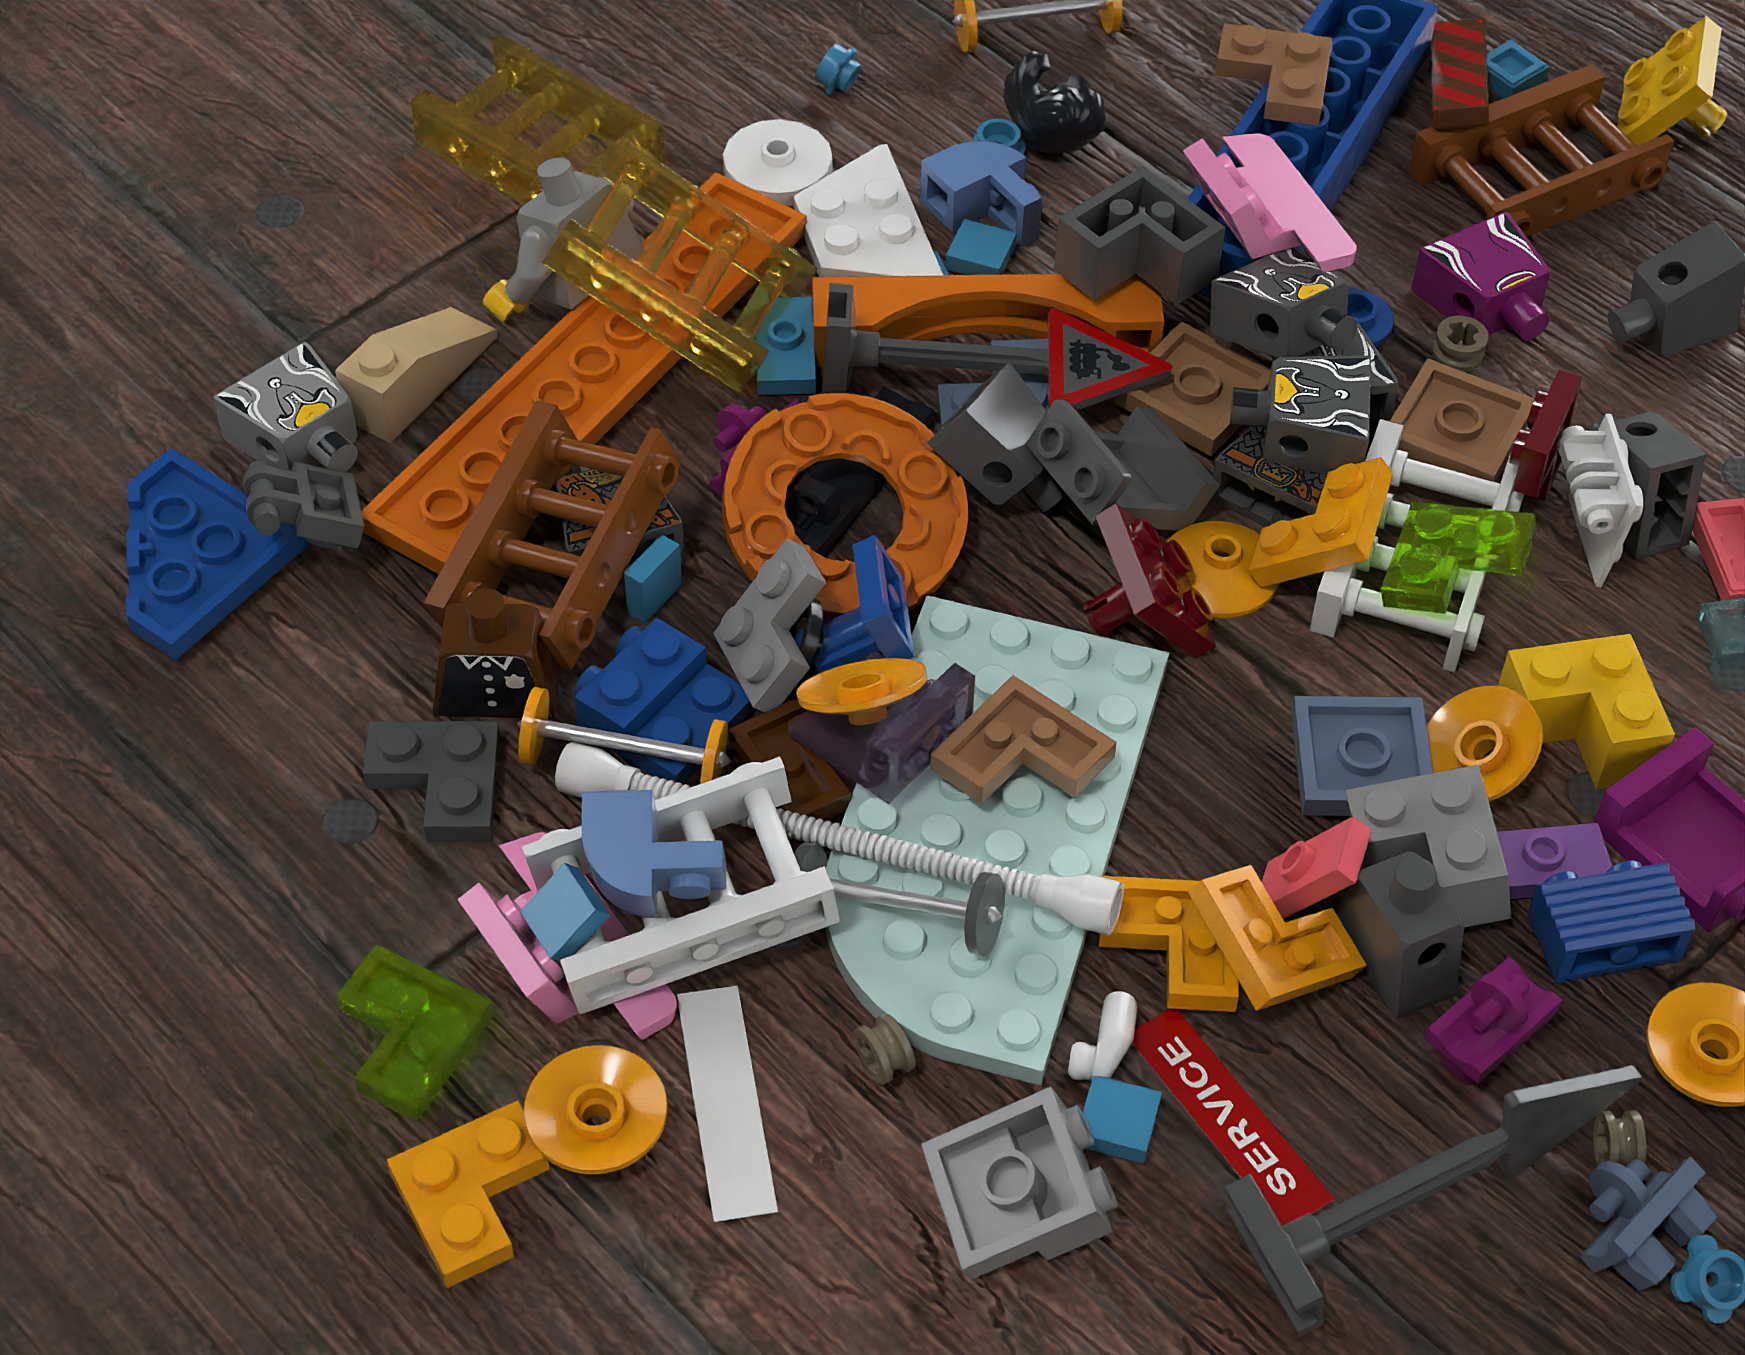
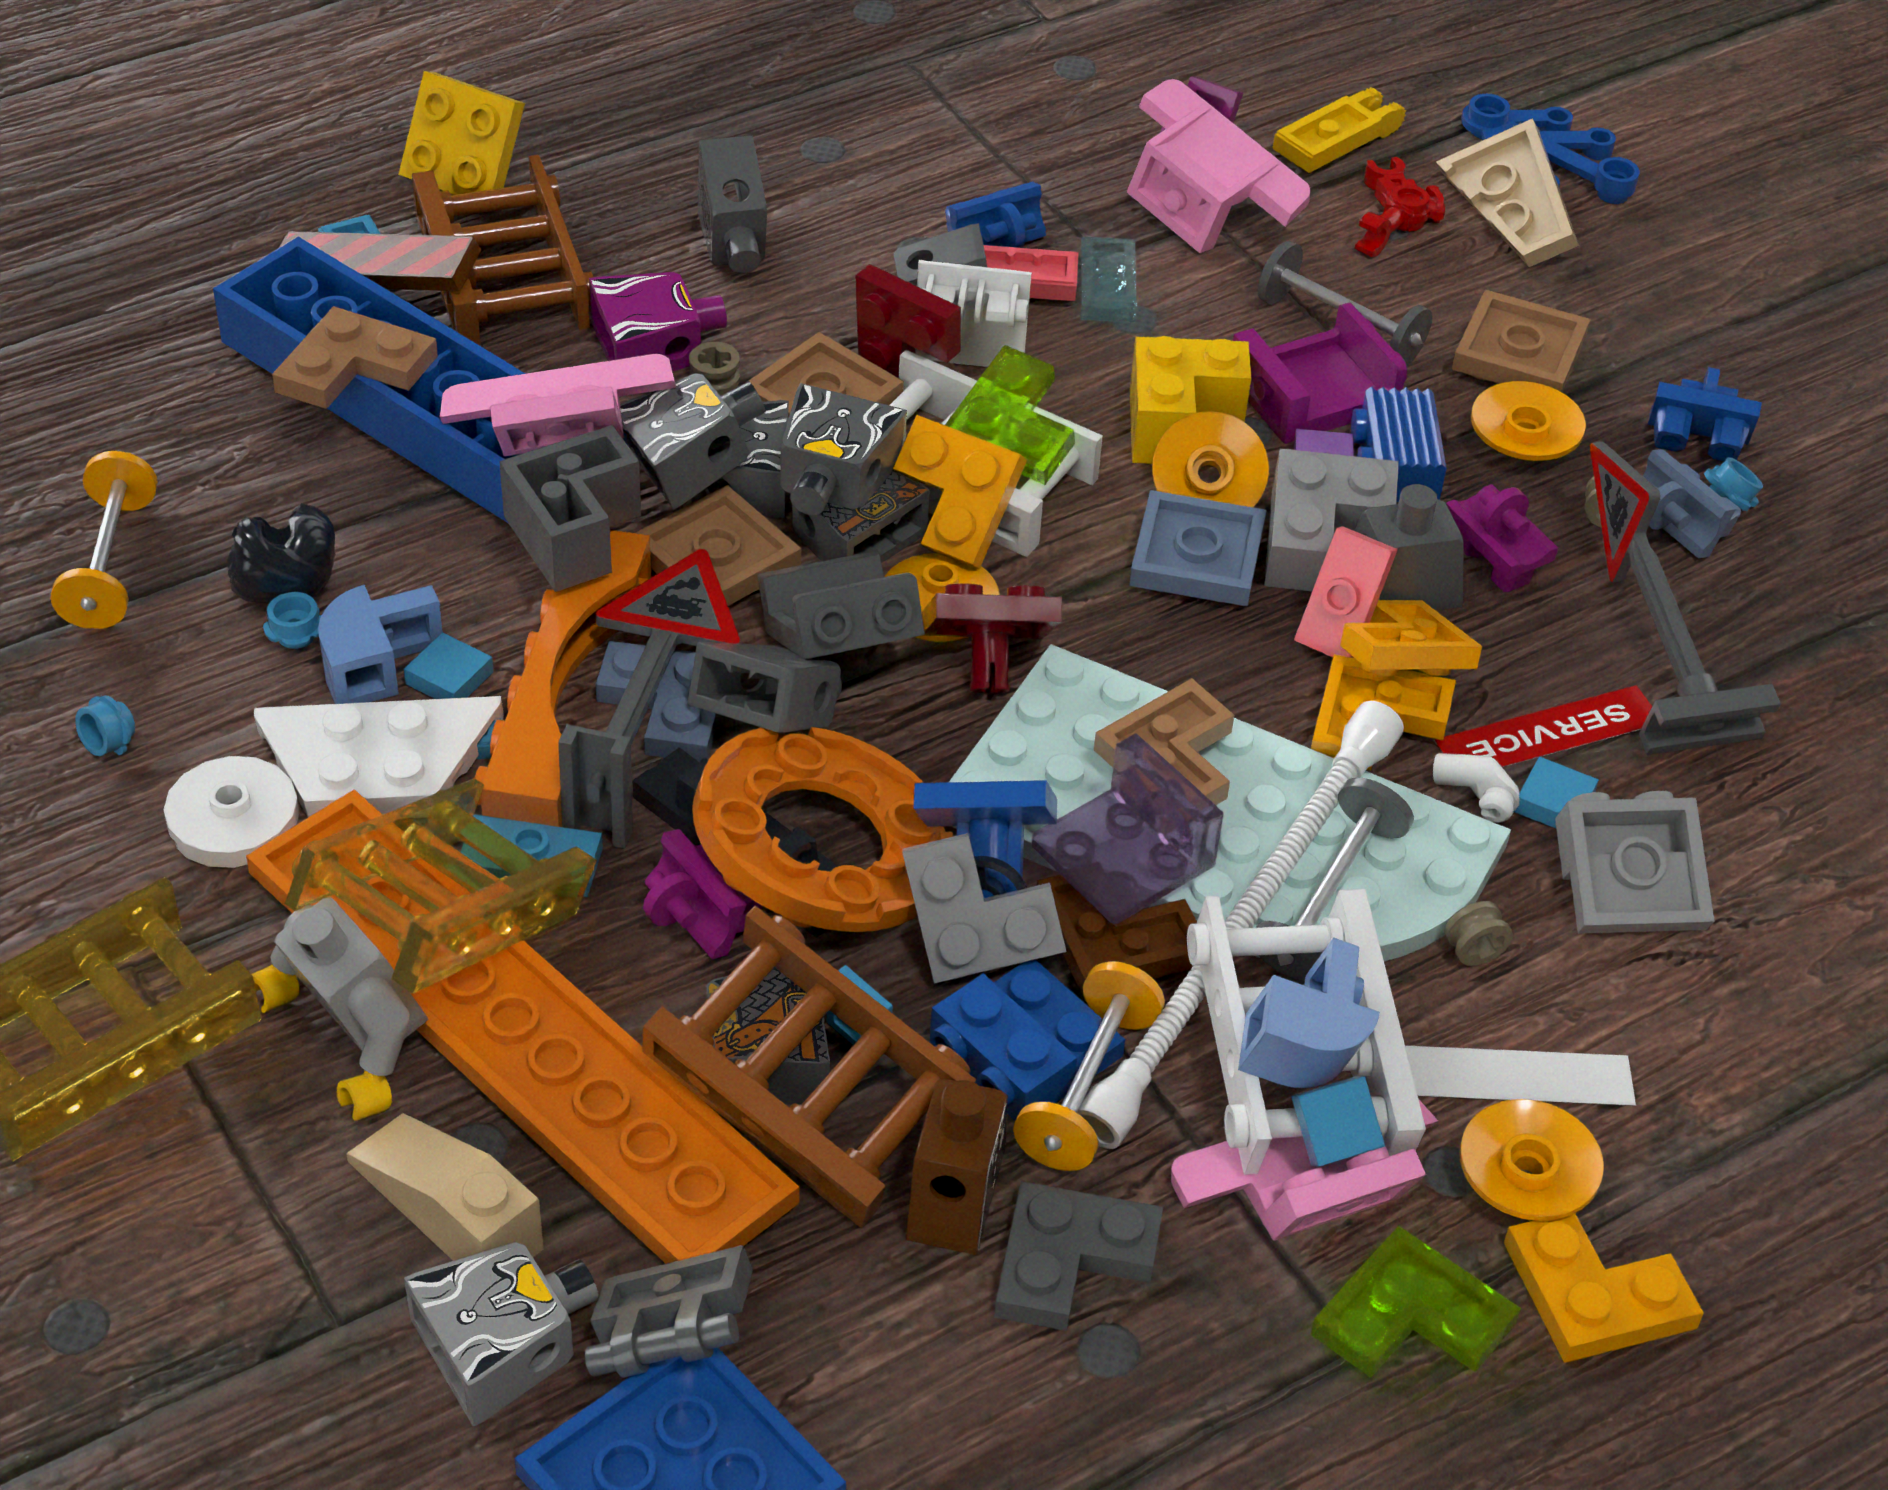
camera: 80 degrees left, 5 degrees down
light orange dish [797,658,927,725] -> none

